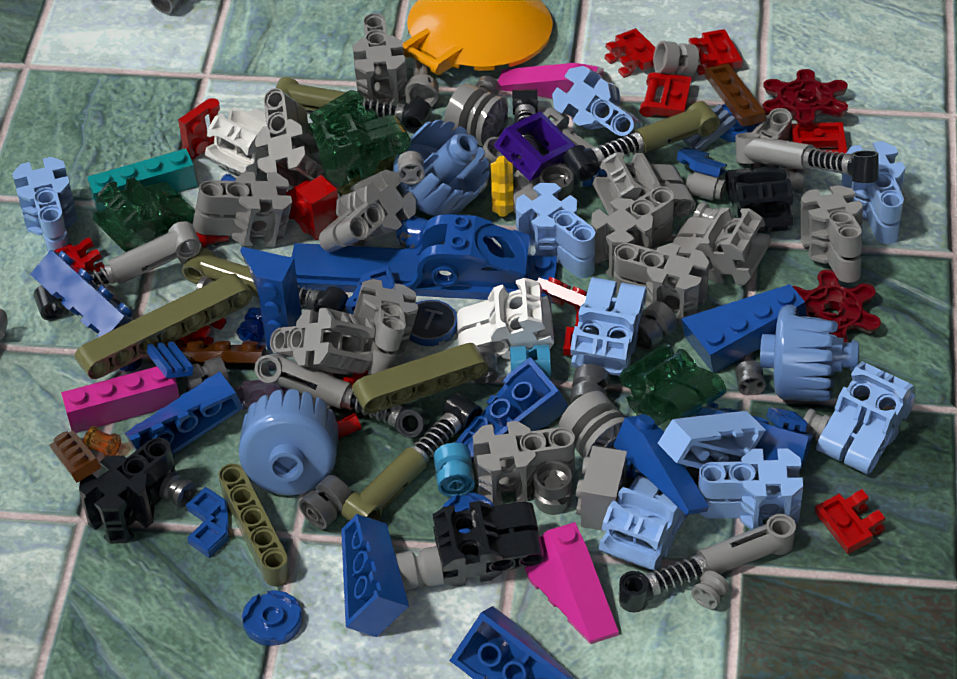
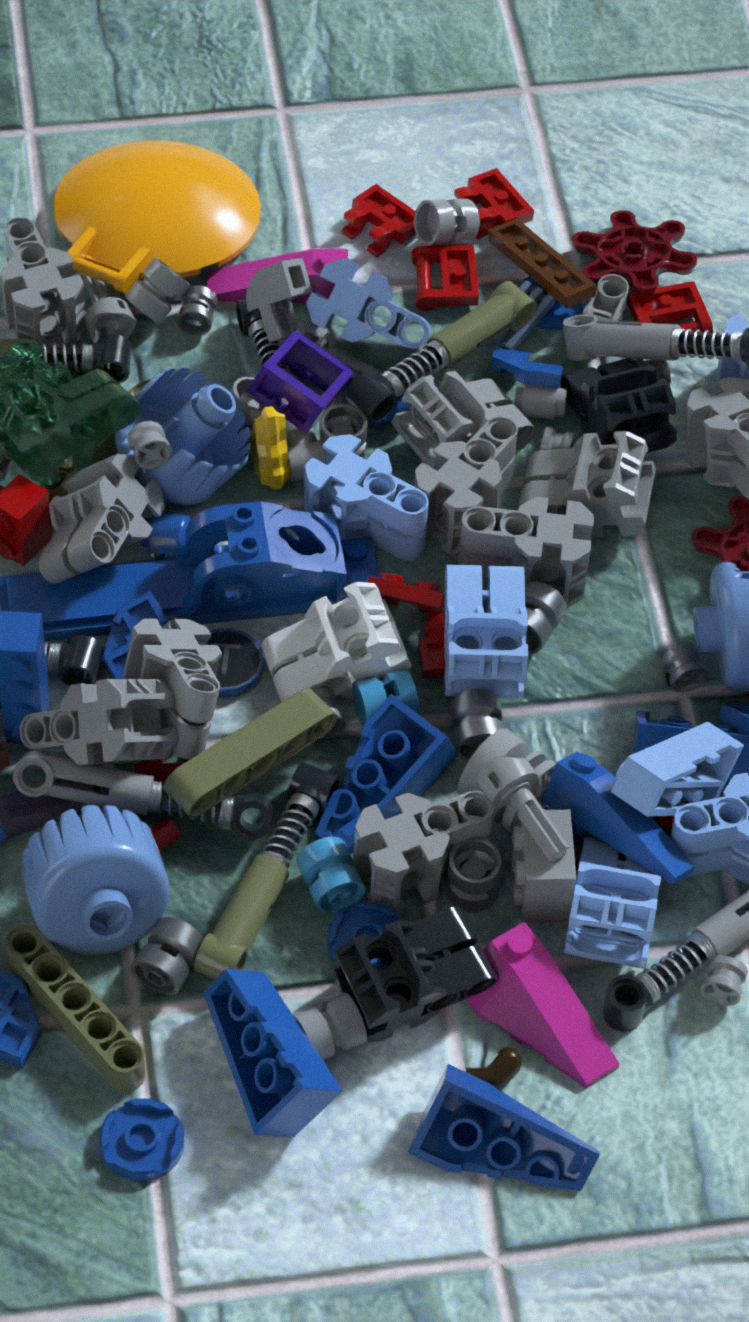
camera: 20 degrees left, 5 degrees up
light grey wheel [444,83,508,147] -> none
clear green connector [619,343,727,426] -> none
blue wedge [681,284,807,374] -> none
none -> light grey wheel [124,257,191,324]
none -> light grey brick [246,258,313,343]
none -> dark brown arm [465,1047,522,1089]
none -> light grey piece [477,756,570,862]

